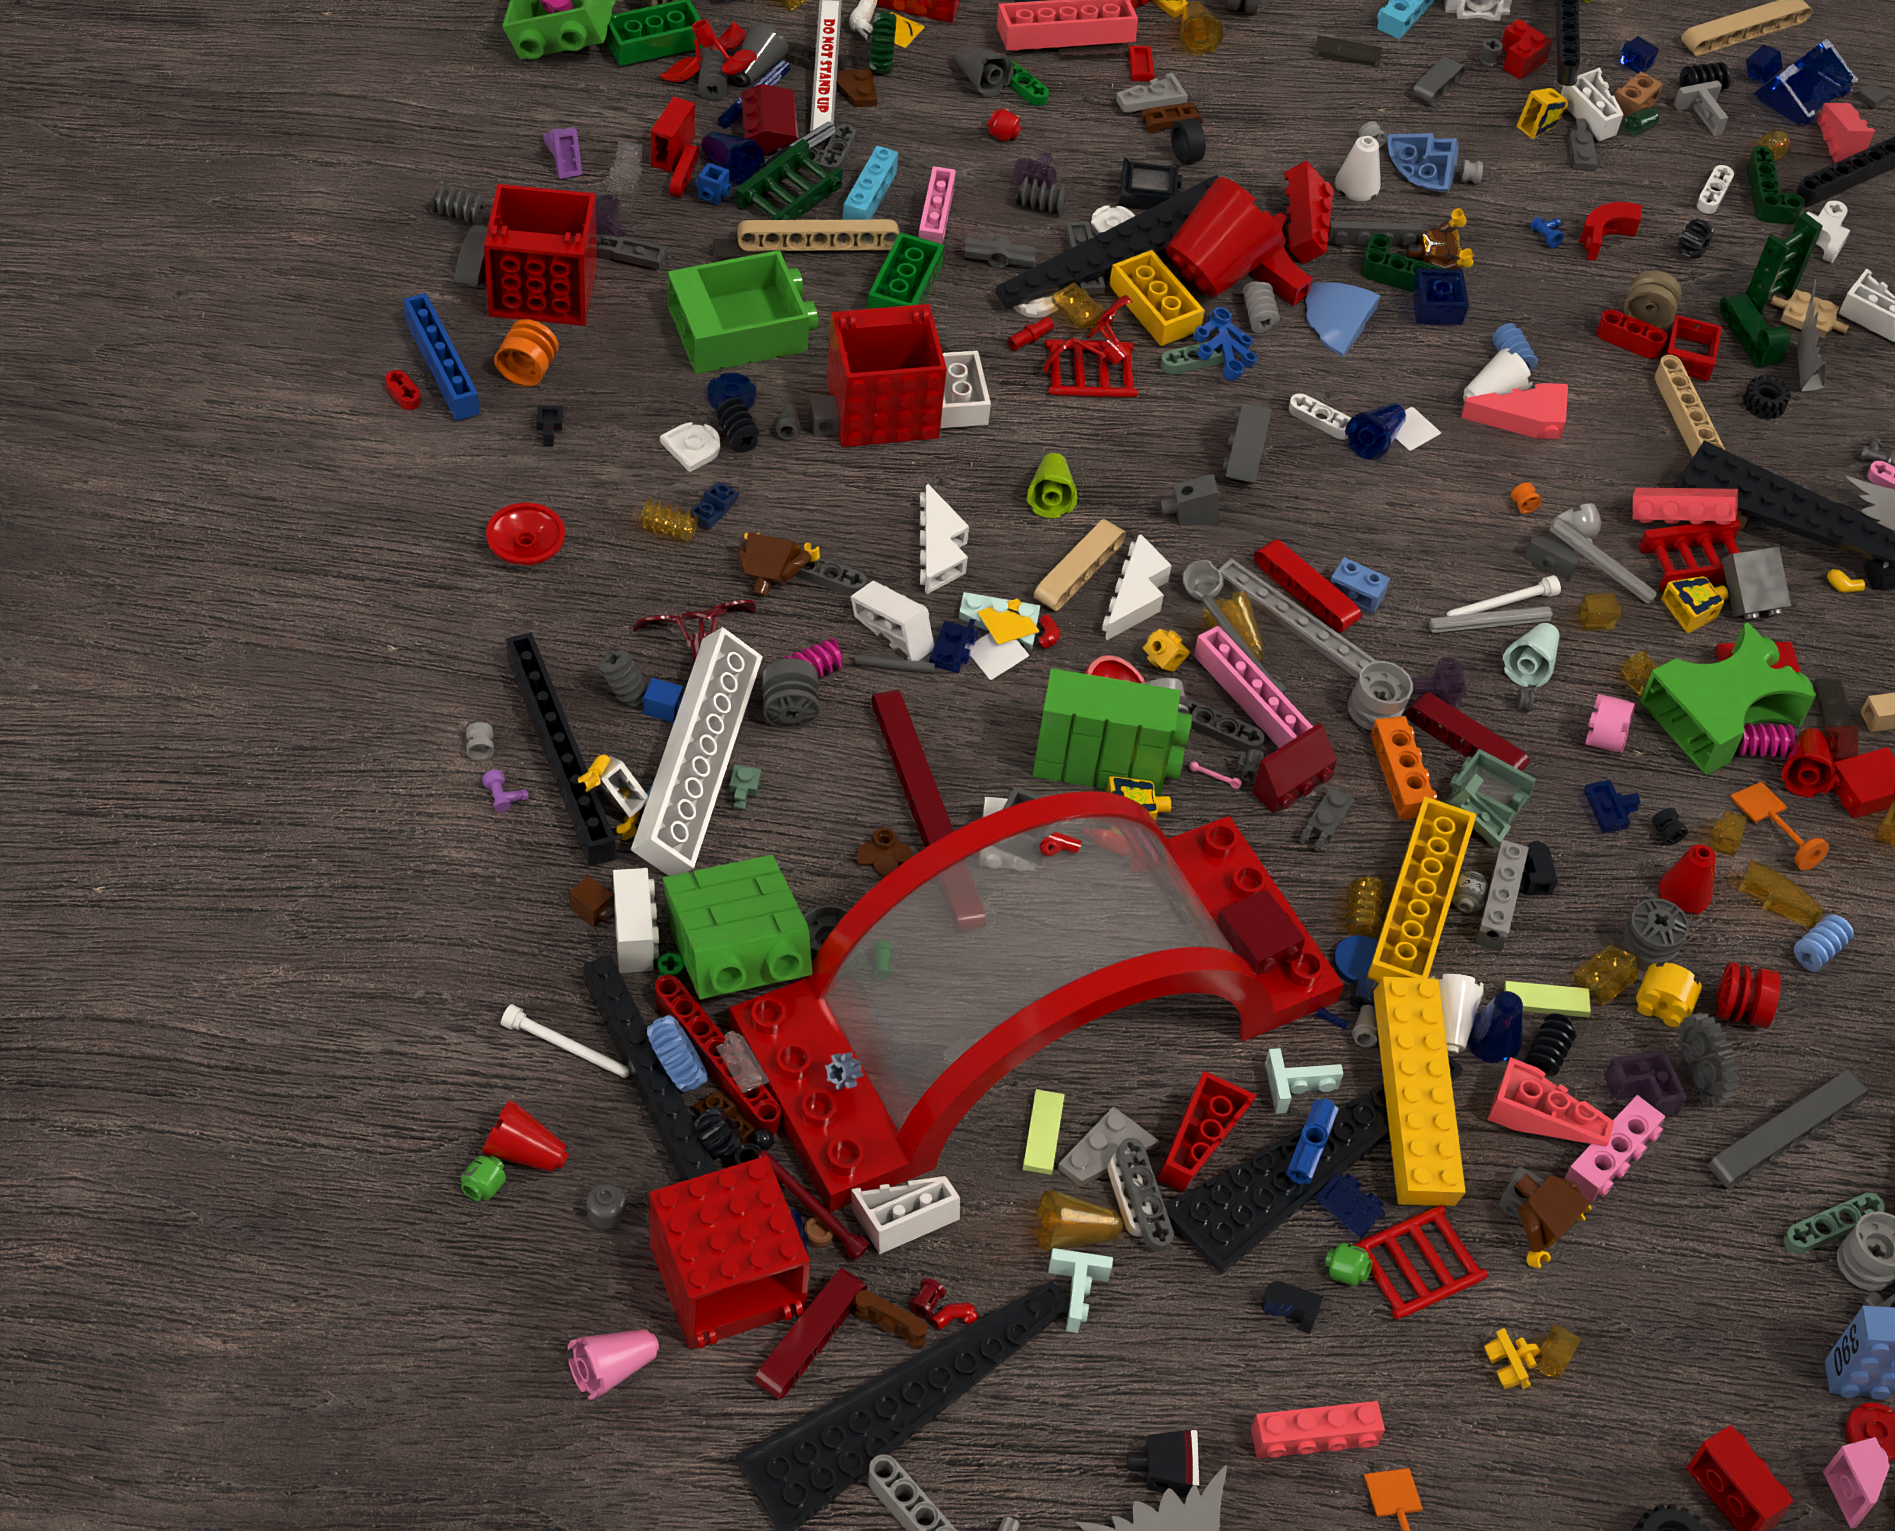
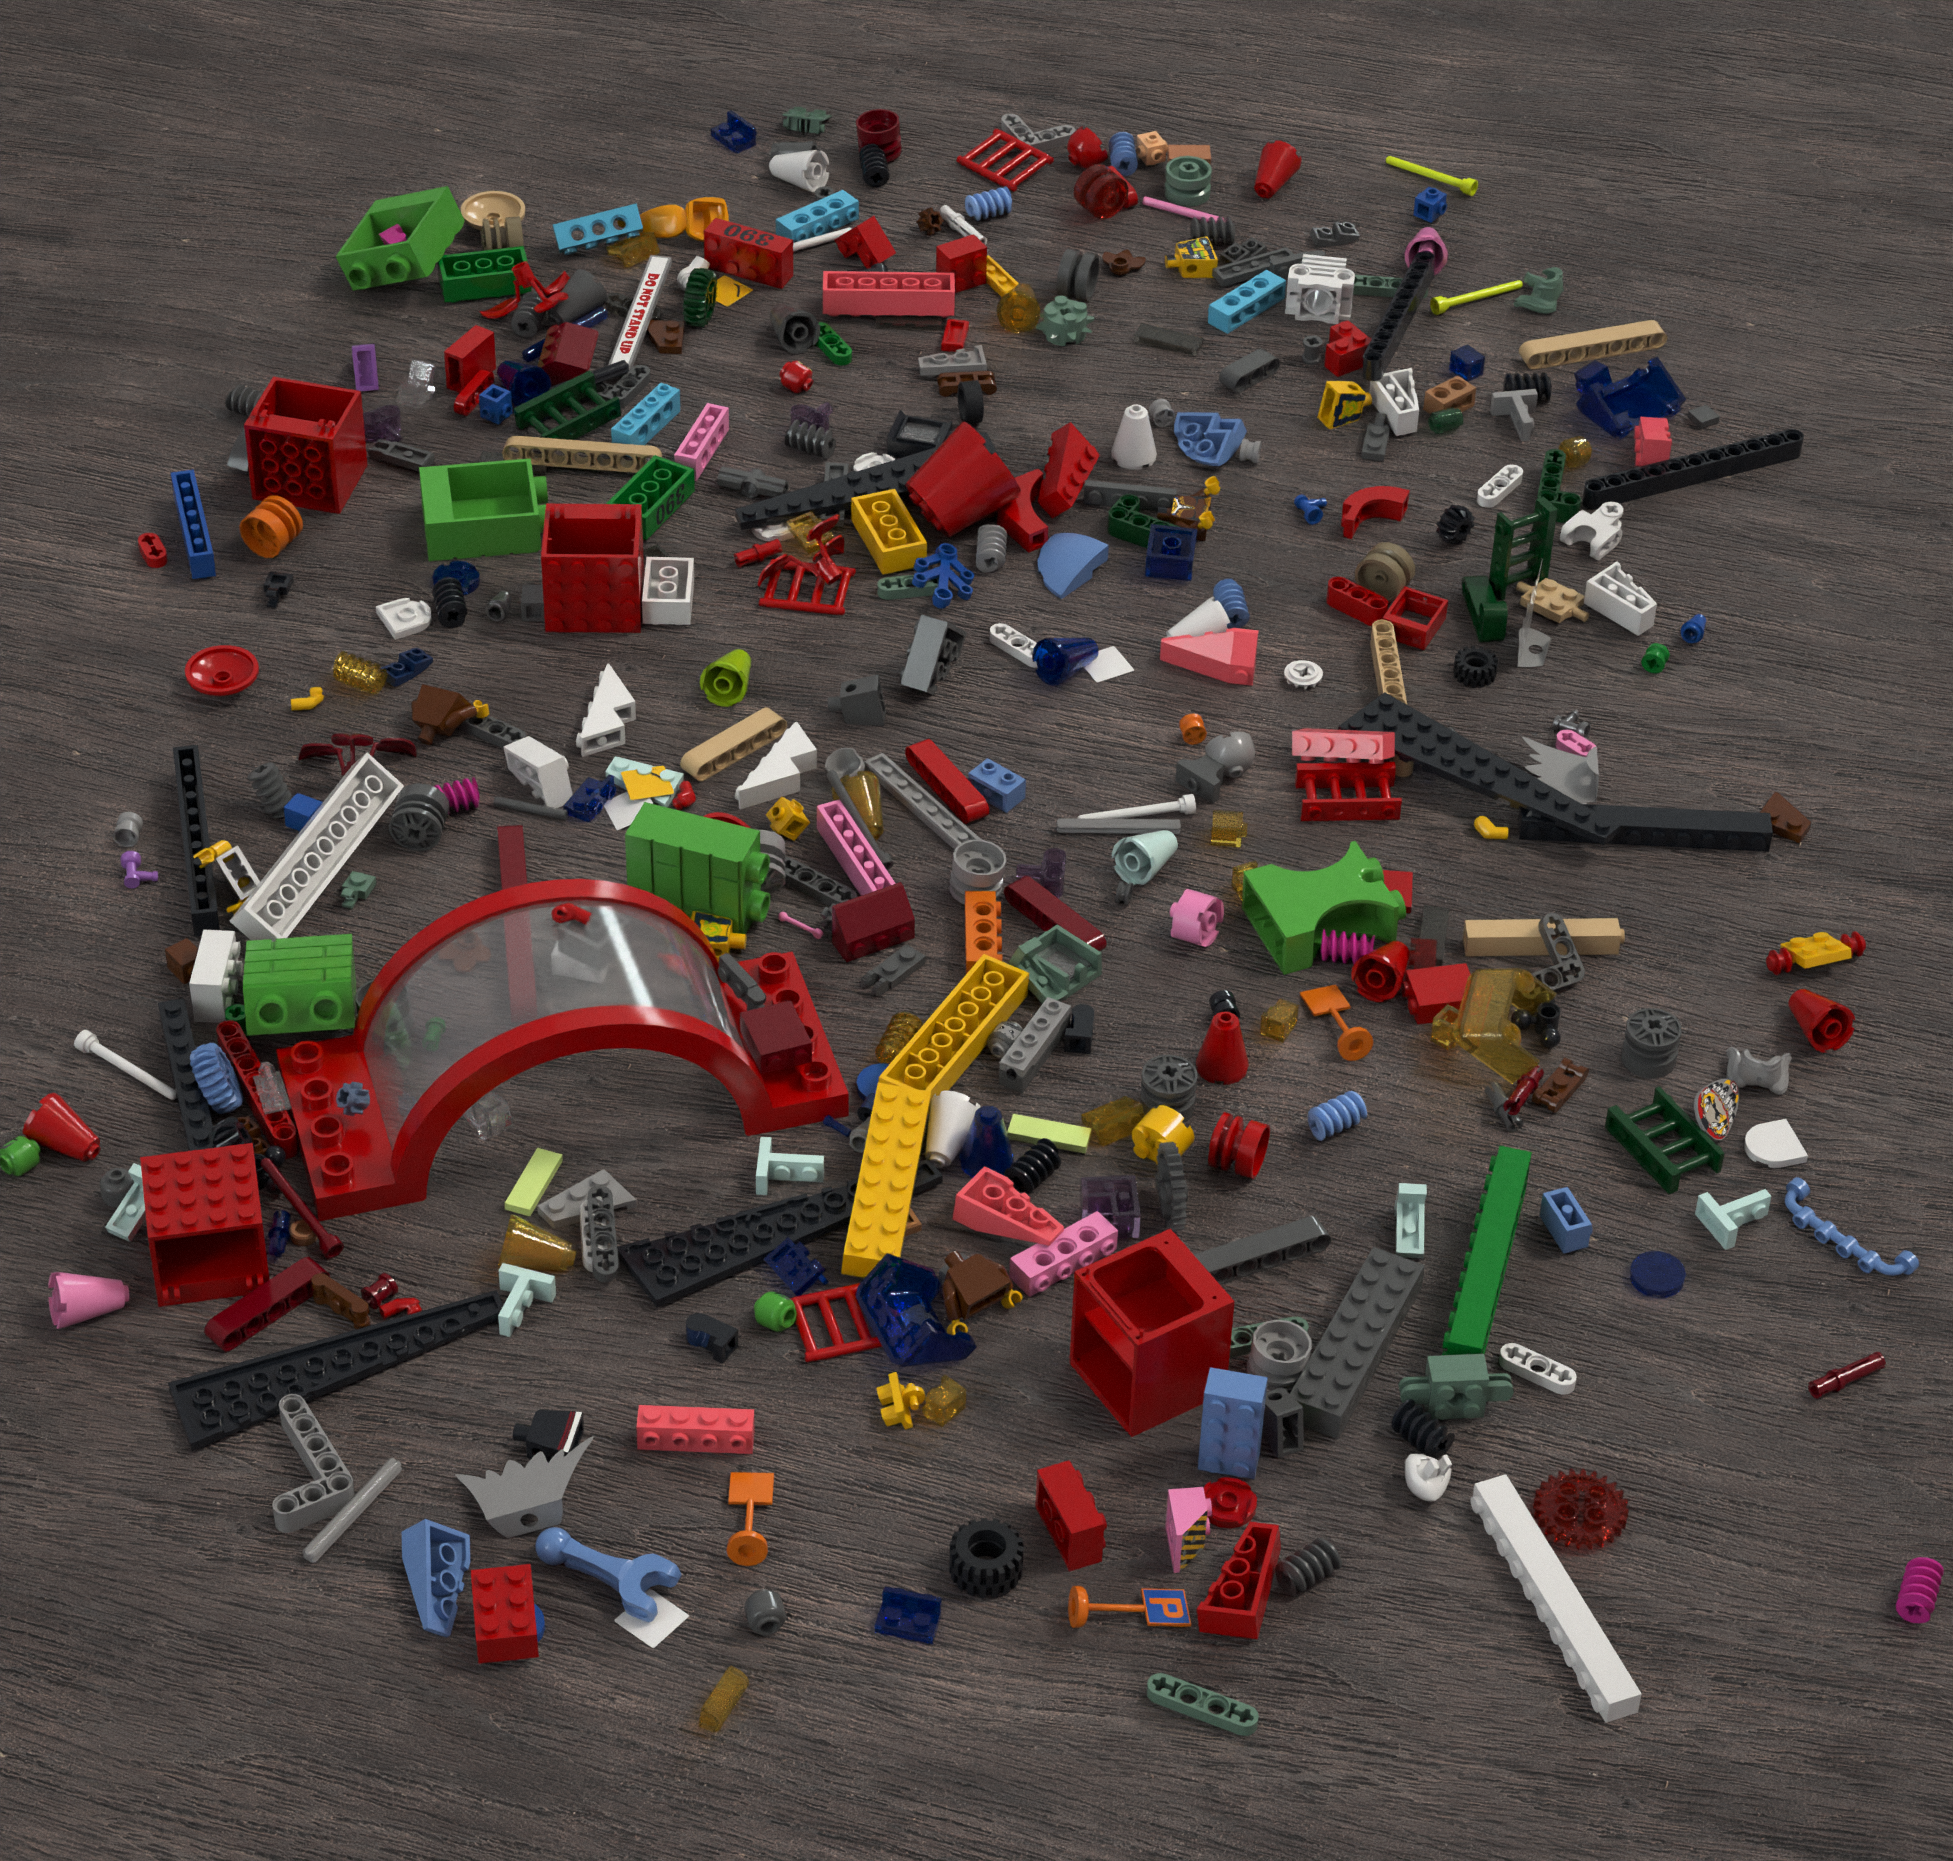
camera: 15 degrees right, 10 degrees down
white wedge [851,1176,960,1254] -> none
red wedge [1156,1071,1257,1192] -> none
blue piece [1286,1098,1339,1185] -> none
light grey axle [1549,518,1657,604] -> none
clear blue hinge [1584,780,1641,833] -> none
yellow torso [1661,576,1729,634] -> none
dark grey brick [1722,547,1791,620] -> none
clear yellow slope [1738,859,1823,928] -> none
none -> light aqua bracket [105,1163,146,1242]
none -> yellow arm [291,687,324,711]
none -> dark grey hinge [718,953,766,1011]
none -> clear blue windscreen [856,1253,977,1367]
none -> sand green brick [1036,296,1094,346]
none -> red piece [1069,1228,1235,1438]
none -> white gear [1284,660,1323,689]

